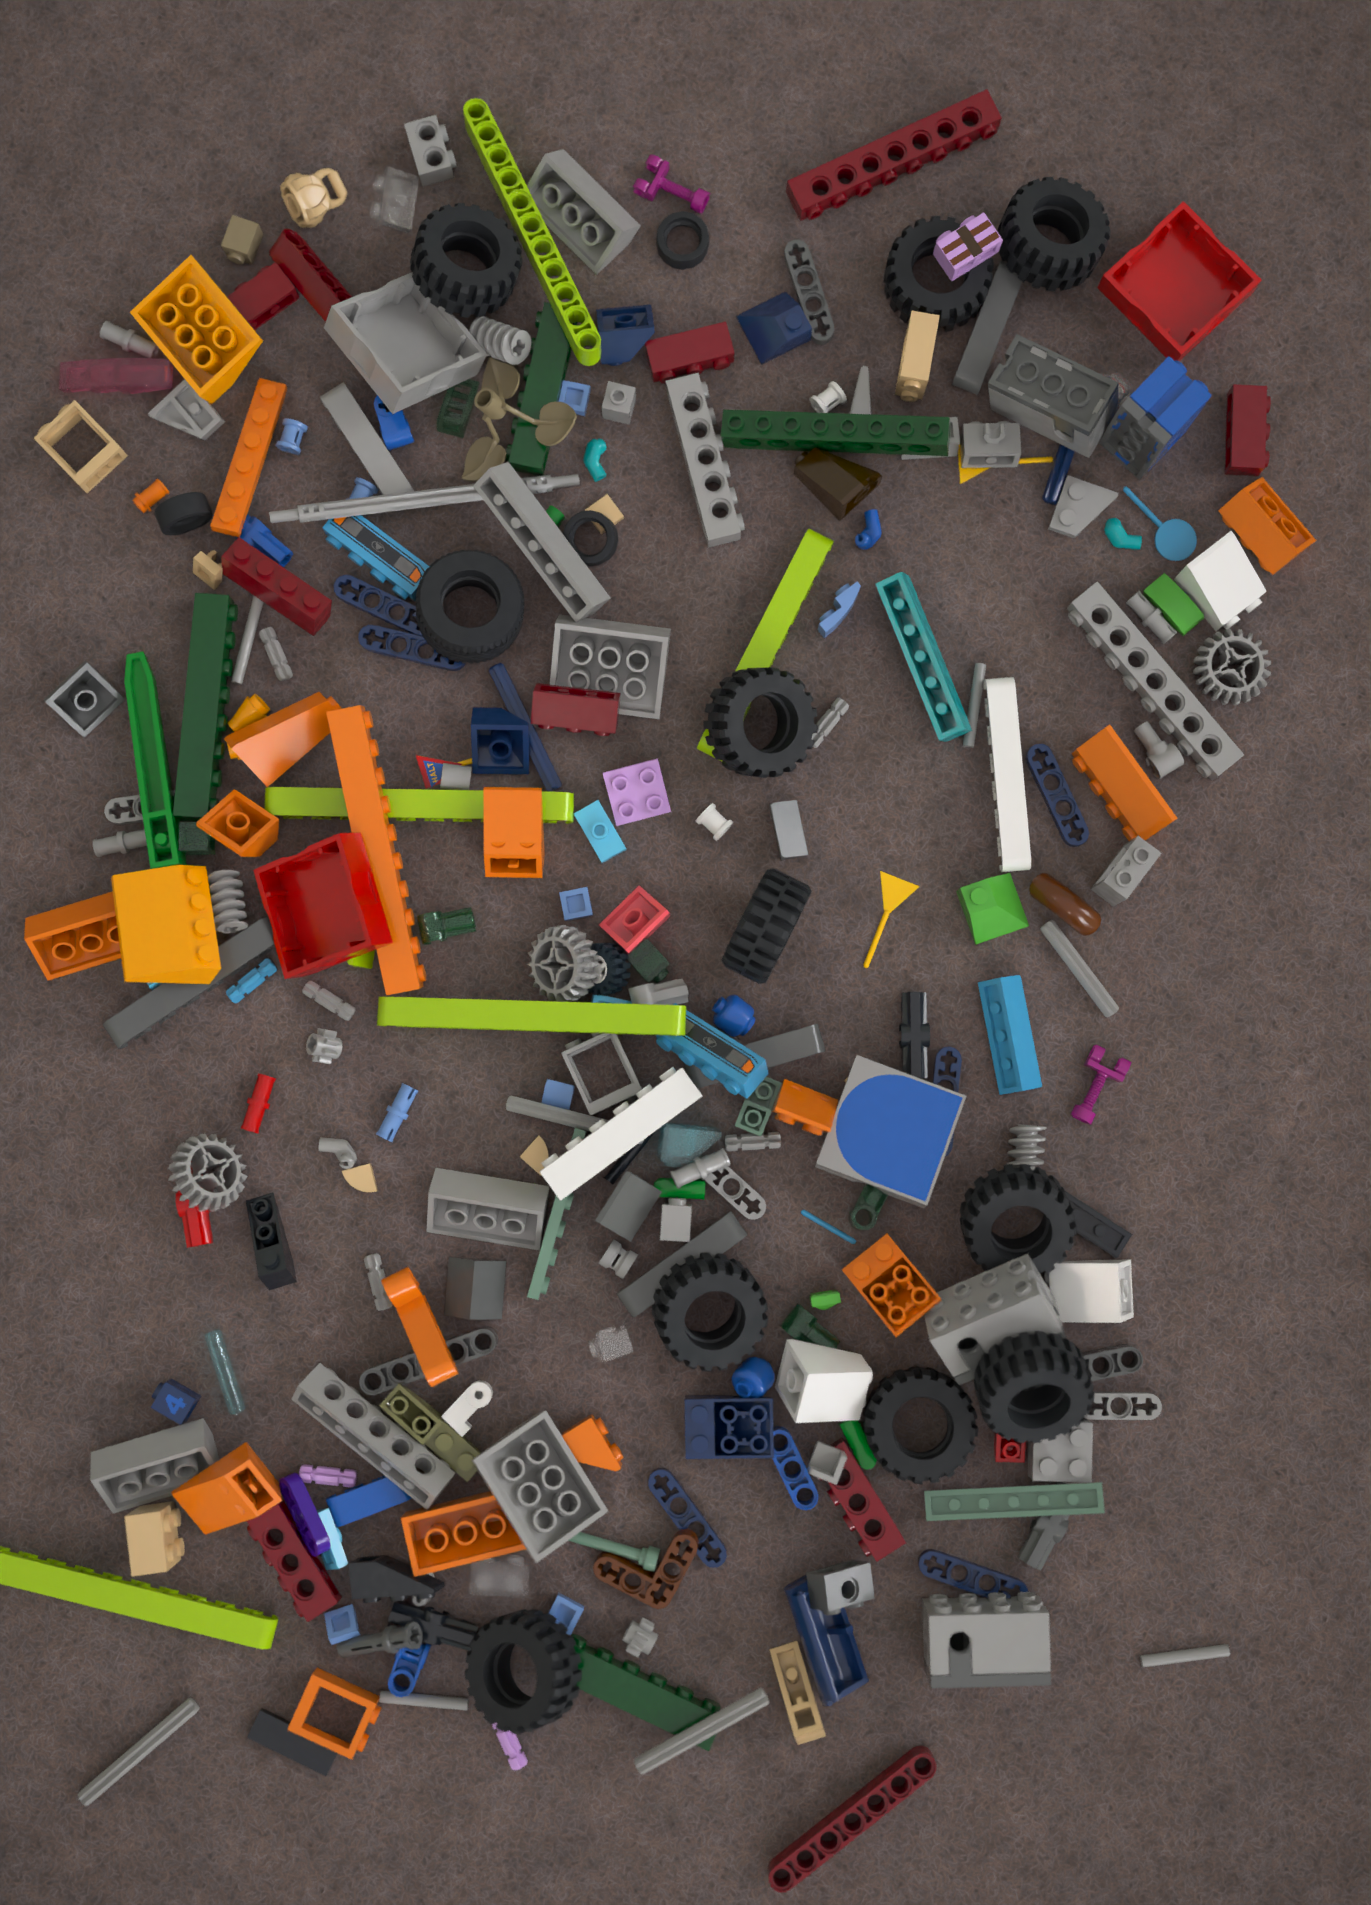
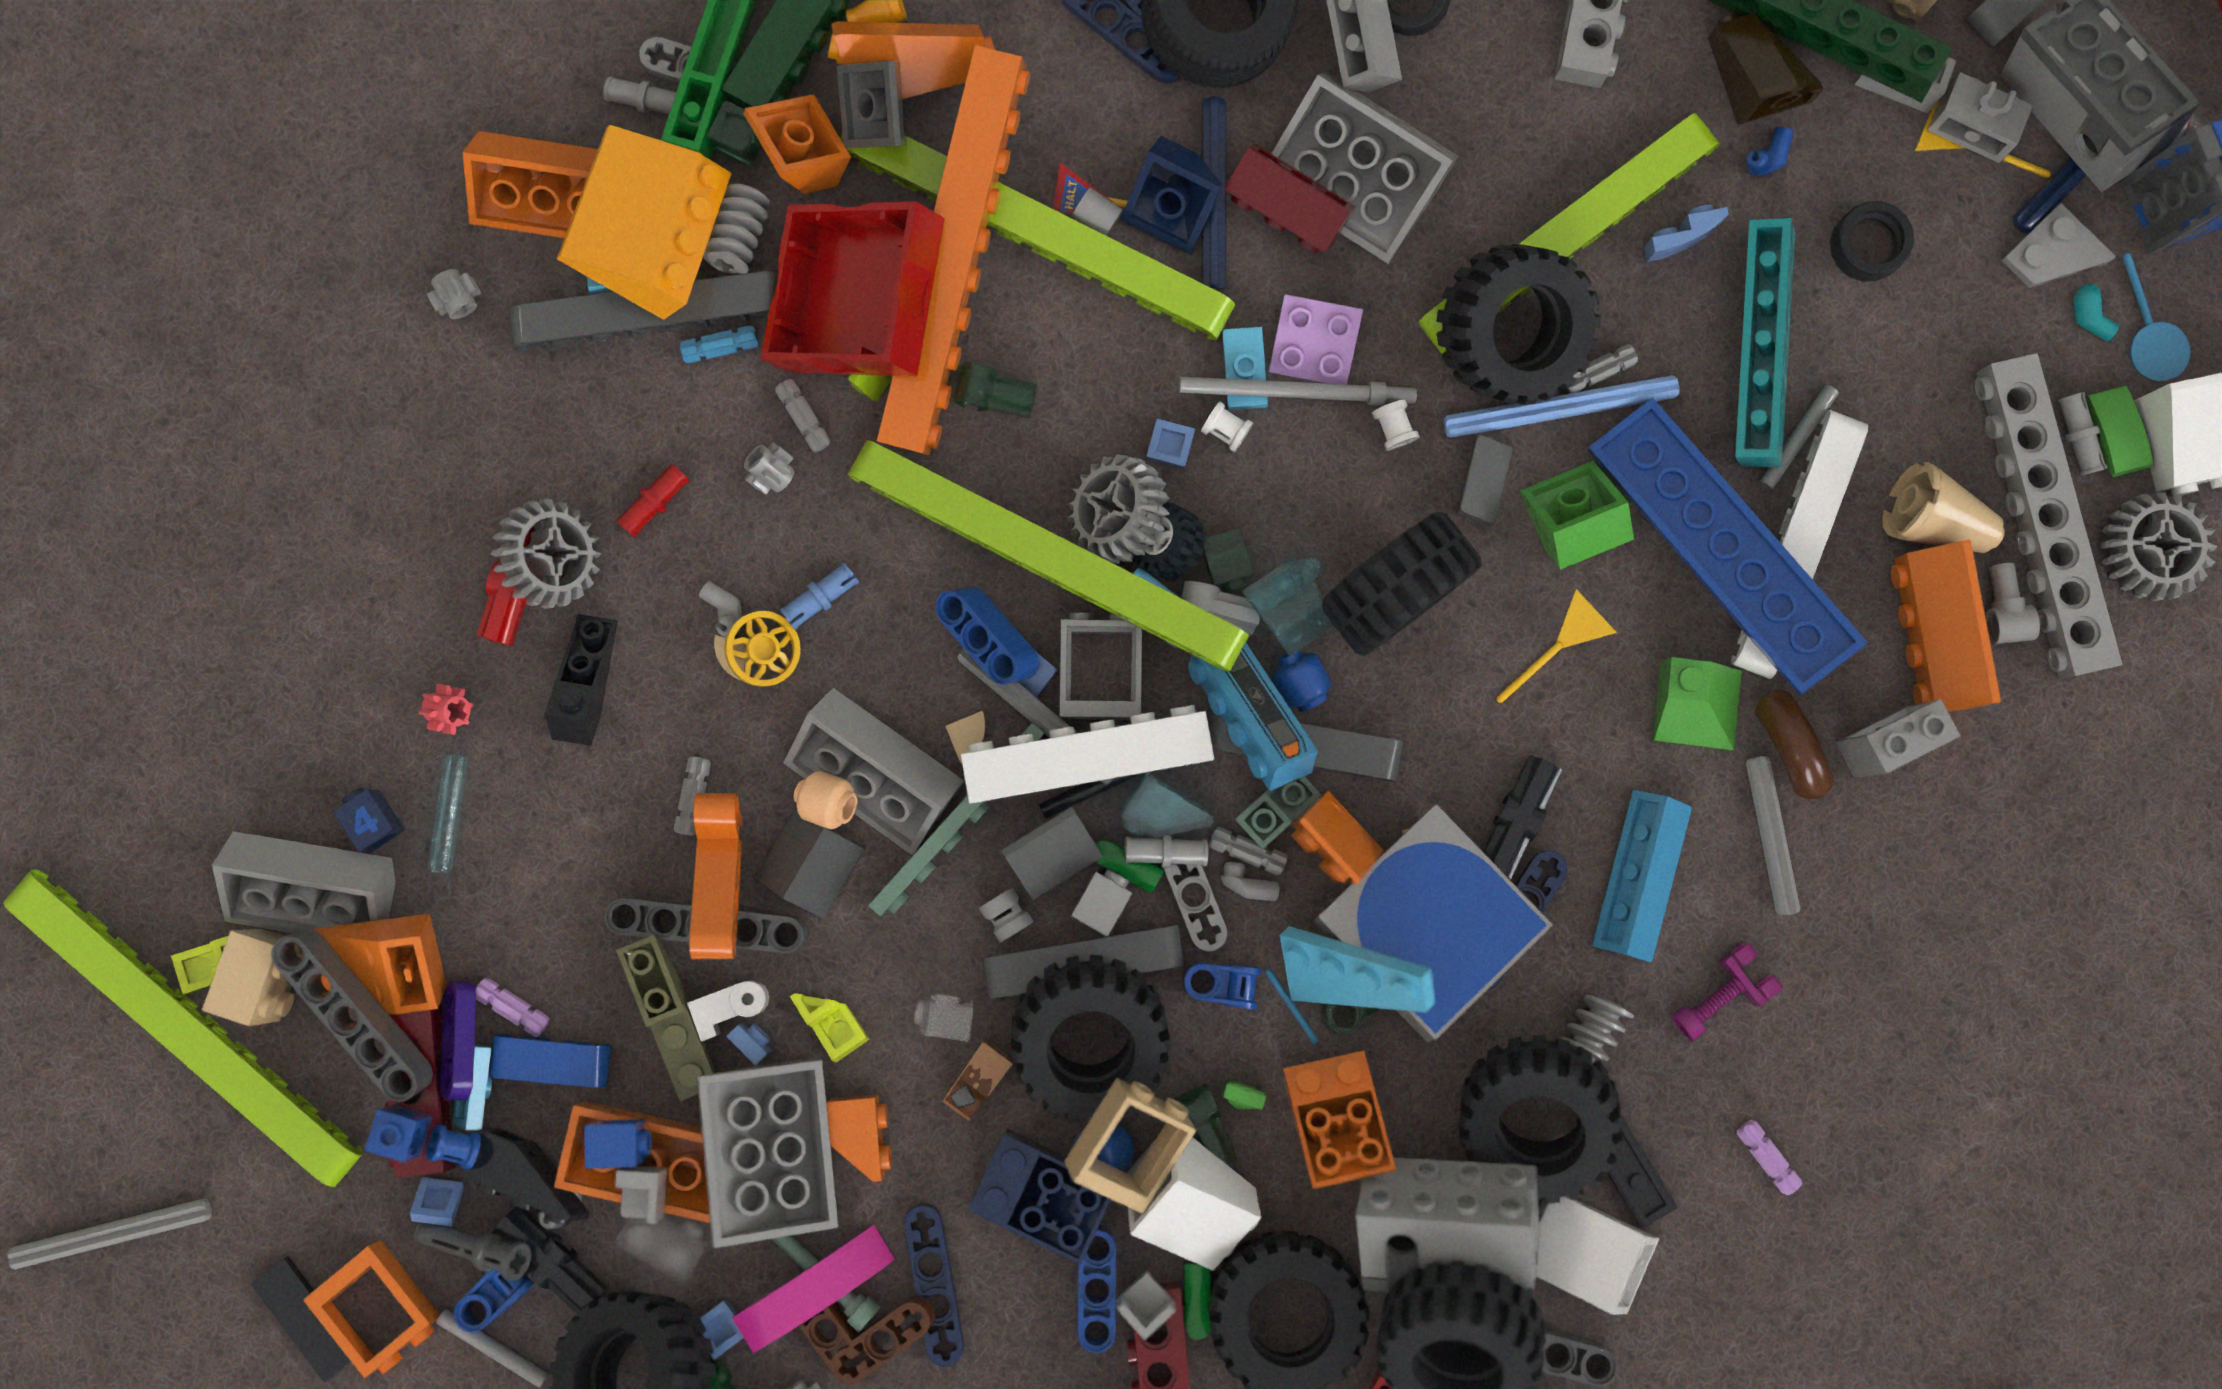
camera: 30 degrees right, 0 degrees up
light grey brick [292,1363,455,1510] -> none
orange slope [483,787,545,878] -> none
coral slope [599,886,670,956] -> none
dark blue beam [1026,744,1089,847] -> none
none -> neon yellow slope [171,936,228,995]
none -> dark grey beam [271,929,433,1102]
none -> blue brick [365,1104,433,1162]
none -> coral gear [418,684,473,735]
none -> blue bush [426,1124,481,1170]
none -> light grey gear [427,269,481,319]
none -> blue brick [585,1119,652,1168]
none -> light grey panel [615,1166,668,1224]
none -> yellow wheel [724,611,801,687]
none -> medium blue plate [727,1022,773,1066]
none -> dark pink slope [732,1224,895,1353]
none -> neon yellow slope [790,993,870,1063]
none -> light nougat head [794,771,858,830]
none -> dark grey slope [837,61,906,148]
none -> blue beam [935,586,1039,685]
none -> leg [942,1038,1013,1121]
none -> tan window [1064,1078,1196,1214]
none -> light grey bar [1178,376,1417,406]
none -> blue piece [1182,962,1262,1009]
none -> white bush [1201,401,1253,452]
none -> light grey arm [1221,862,1279,901]
none -> clear light blue hinge [1242,556,1334,657]
none -> medium azure wing [1280,926,1435,1012]
none -> light blue axle [1443,375,1679,438]
none -> bright green slope [1520,461,1634,570]
none -> blue plate [1588,397,1868,696]
none -> lavender axle [1736,1120,1802,1195]
none -> black tyre [1830,201,1914,282]
none -> tan cone [1882,462,2005,553]

